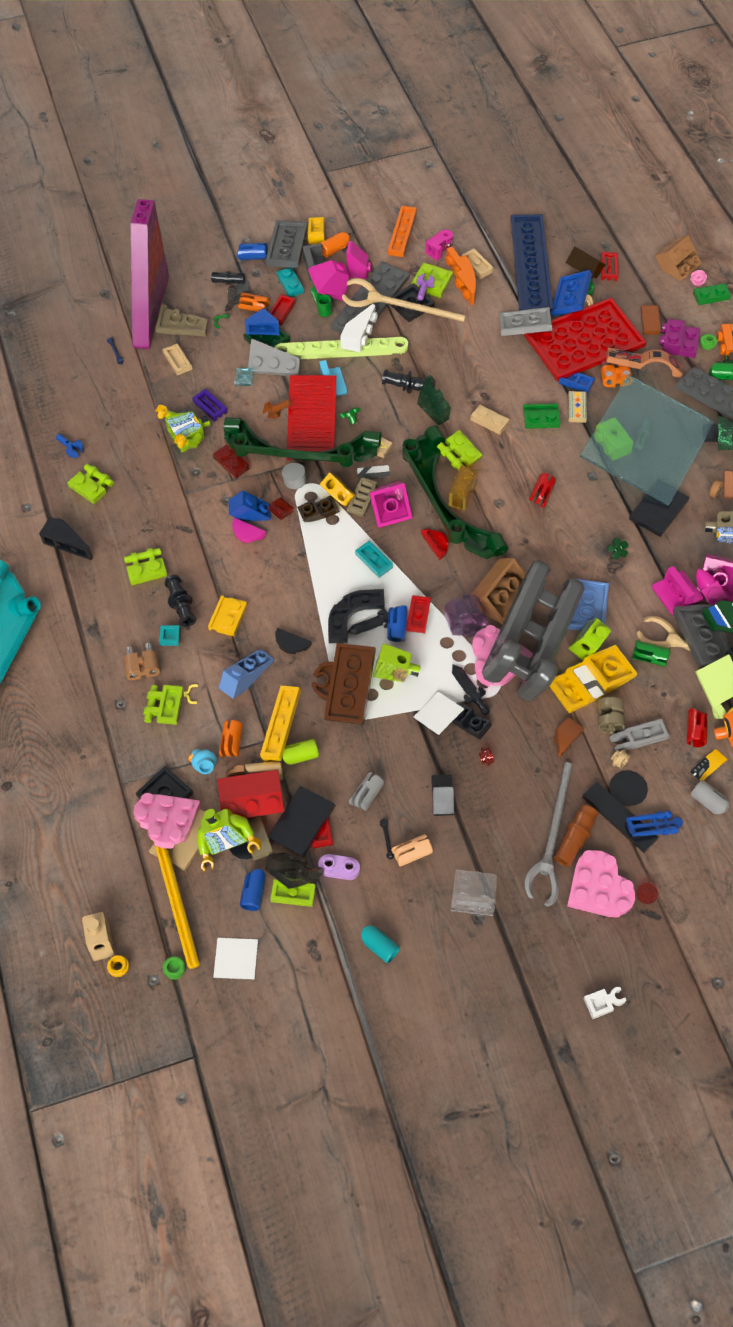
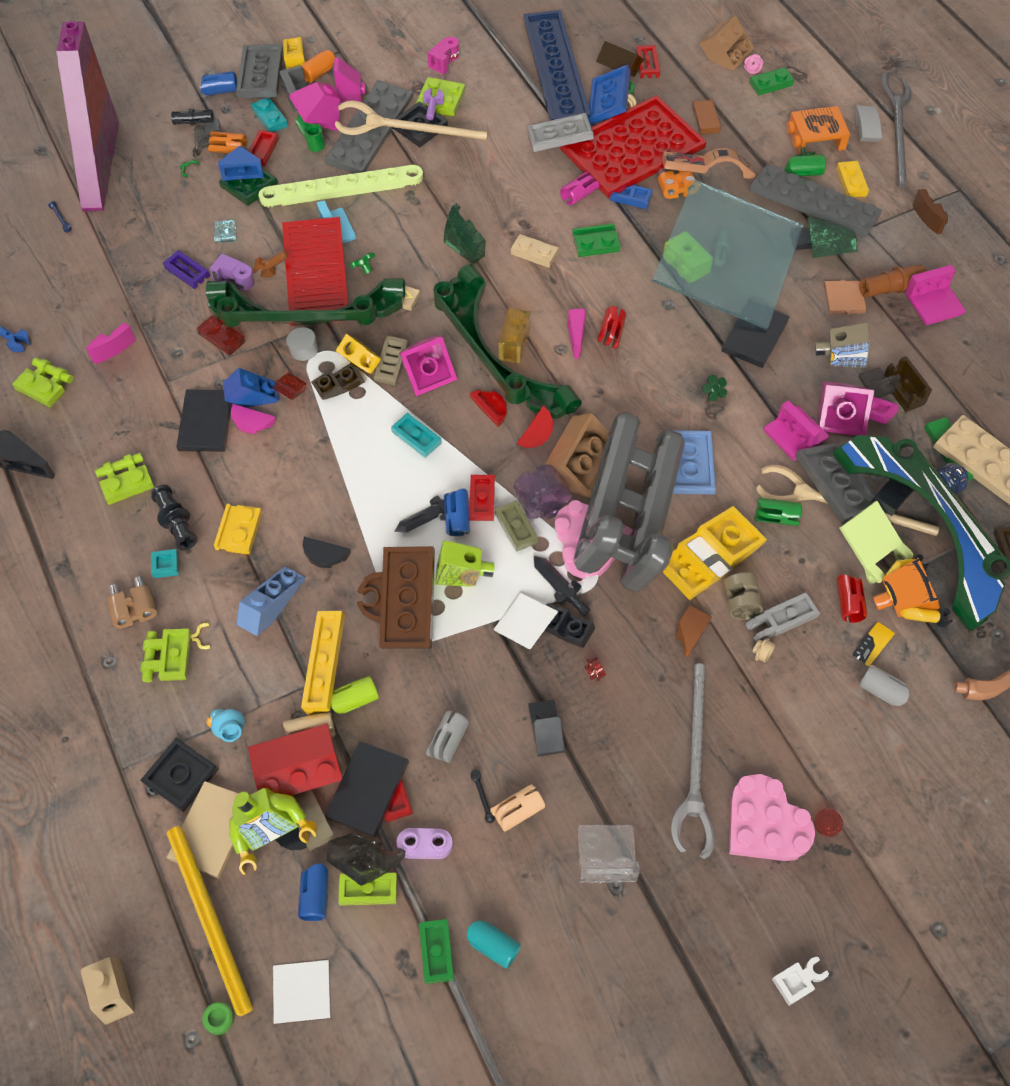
camera: 10 degrees left, 0 degrees up
yellow plate [107,955,129,977] -> none
bright pink plate [134,793,200,848] -> none
dark tan wing [156,304,208,337] -> none
torso [156,405,210,453] -> none
tan tile [162,343,192,376] -> none
orange arm [219,720,243,757] -> none
medium nougat tile [225,764,246,777] -> none
light grey wing [248,339,300,376] -> none
black plate [328,589,385,643] -> none
white slope [340,304,378,352] -> none
sticker [357,465,390,479] -> none
black piece [382,369,436,395] -> none
orange plate [388,205,417,257] -> none
lime plate [437,430,482,473] -> none
orange slope [445,247,476,305] -> none
tan plate [461,249,494,279] -> none
dark orange piece [554,804,598,867] -> none
tan tile [568,391,587,423] -> none
lime torso [568,618,611,660] -> none
black tile [582,782,659,853] -> none
black sticker [609,771,648,806] -> none
blue piece [626,810,683,836] -> none
magenta plate [659,318,700,358] -> none
dark pink plate [696,569,727,605] -> none
bright green plate [700,334,718,350] -> none
medium nougat tile [709,480,723,499] -> none
none -> dark pink slope [86,322,136,364]
none -> black tile [176,389,232,452]
none -> medium lavender leg [210,254,254,291]
none -> green plate [419,919,454,985]
none -> olive plate [495,500,539,552]
none -> red tile [516,406,553,448]
none -> dark pink arm [560,171,599,206]
none -> dark pink slope [567,308,586,359]

